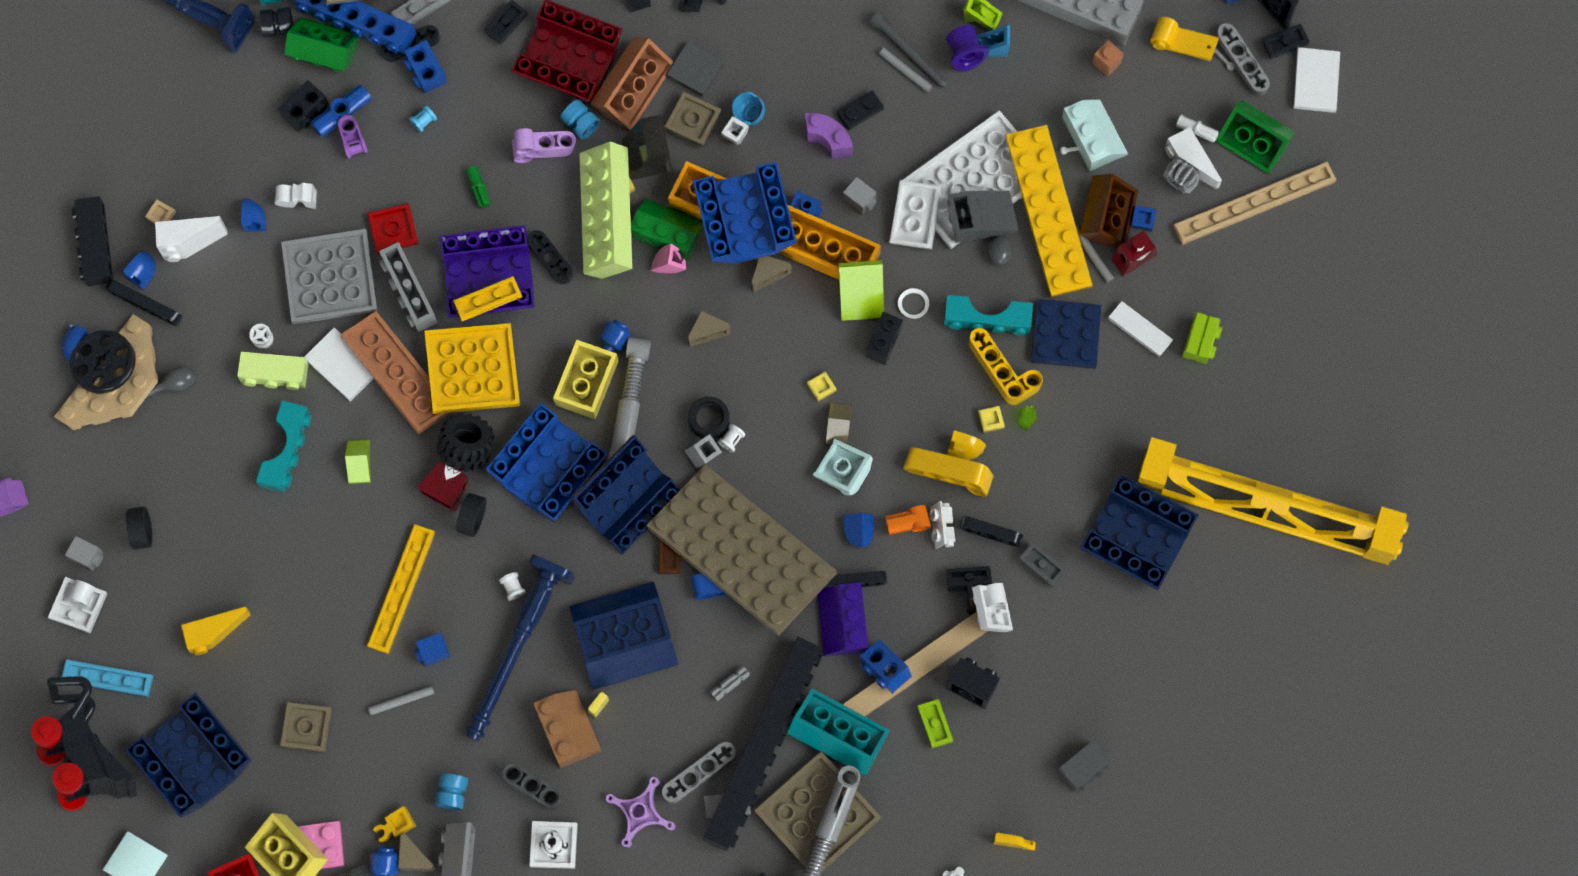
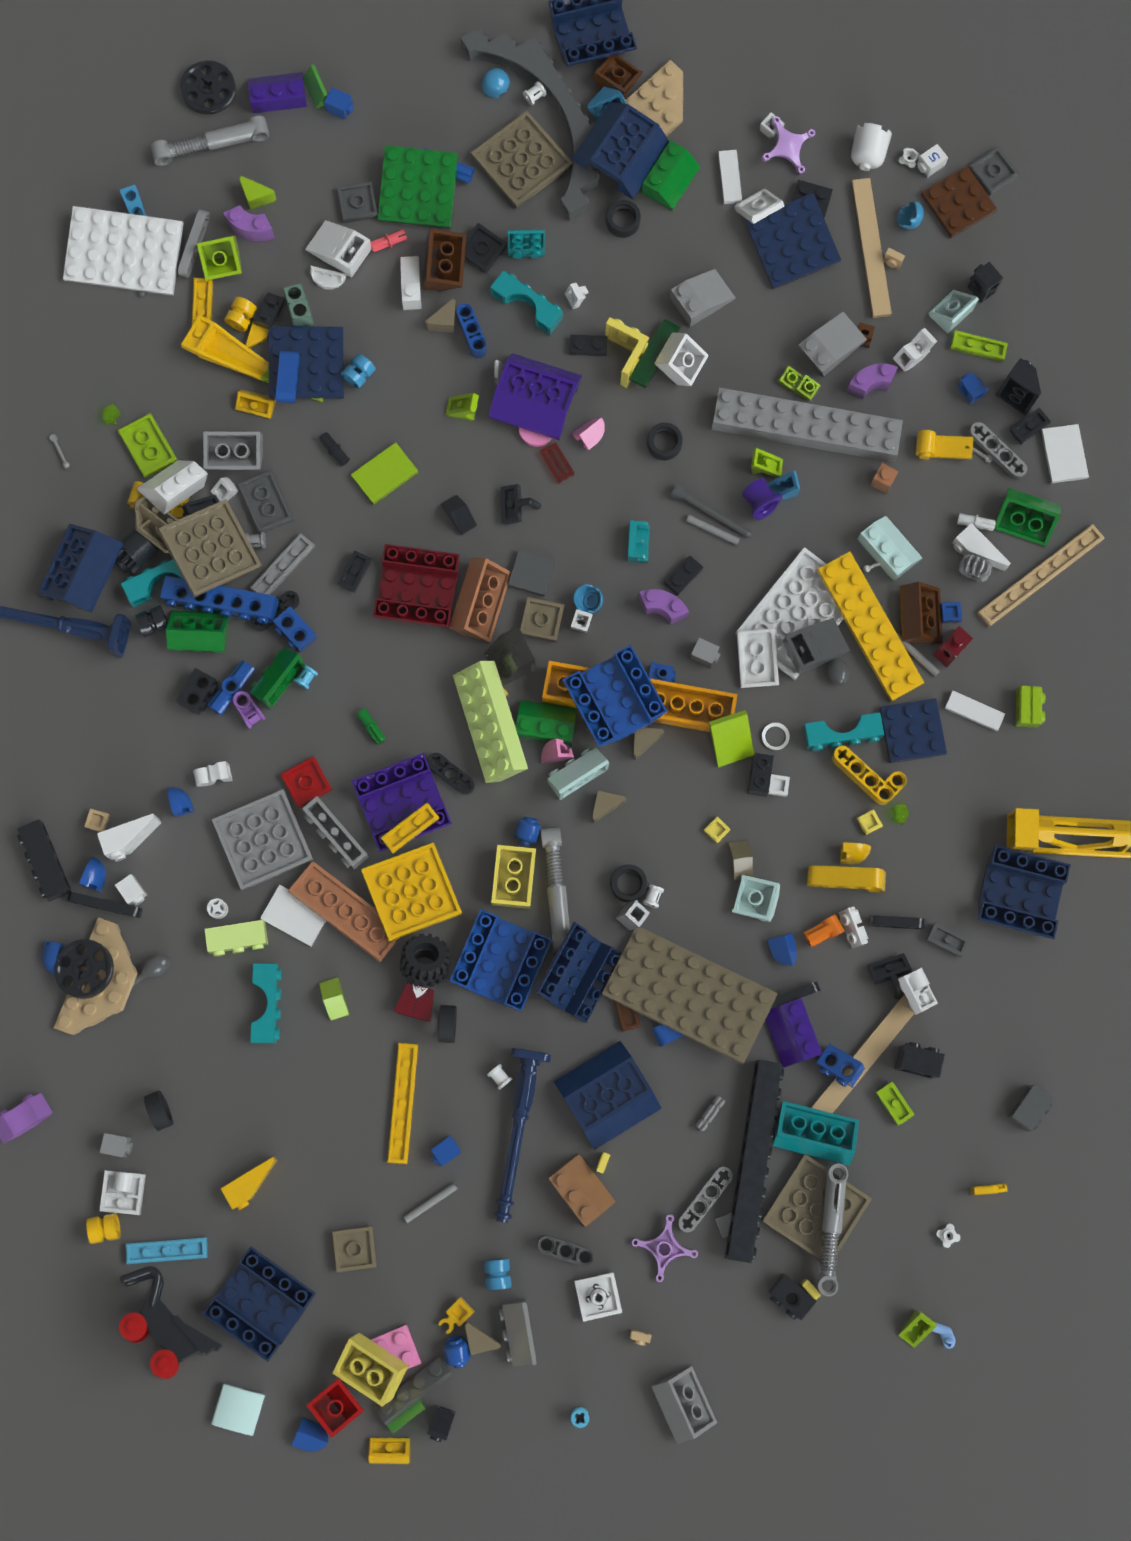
camera: 20 degrees left, 5 degrees up
lavender piece [512,128,576,163] -> none
dark azure wheel [560,100,600,140] -> none
none -> yellow wheel [86,1213,121,1244]
none -> white brick [115,874,147,906]
none -> green slope [250,648,304,710]
none -> light aqua slope [547,748,609,800]
none -> teal hinge [627,520,650,563]
none -> white tile [768,774,790,797]

